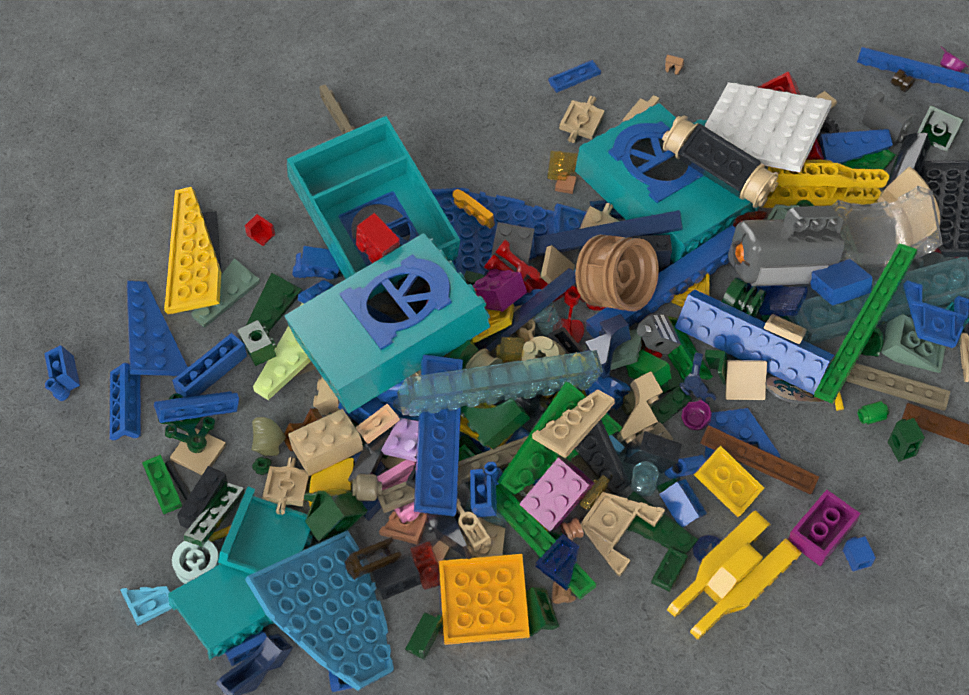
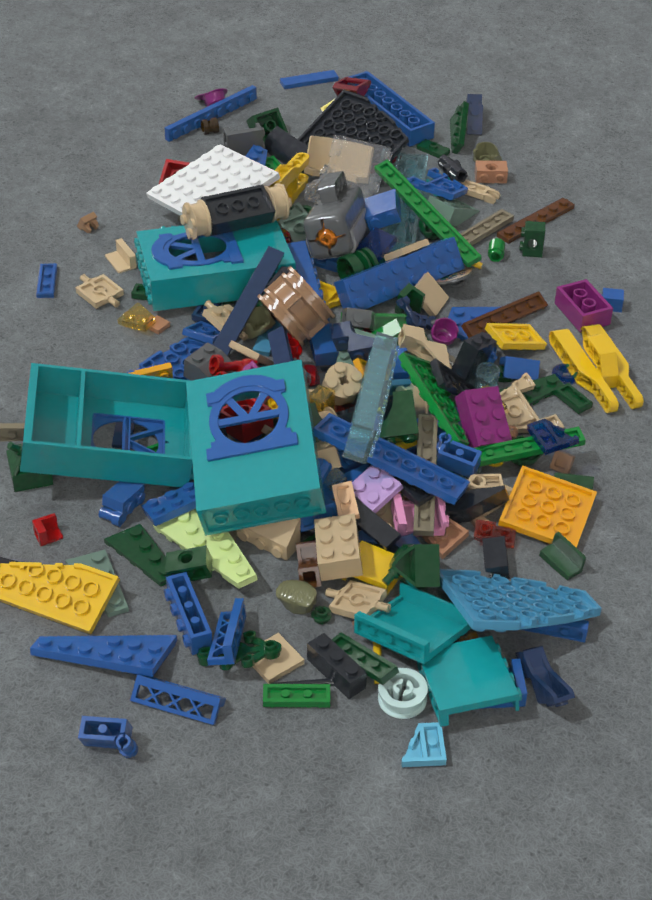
camera: 65 degrees left, 15 degrees down
dark brown window [344,537,402,580] -> none
dark tan head [352,474,382,501] -> none
red brick [356,213,400,263] -> none
tan wing [532,390,615,458] -> none

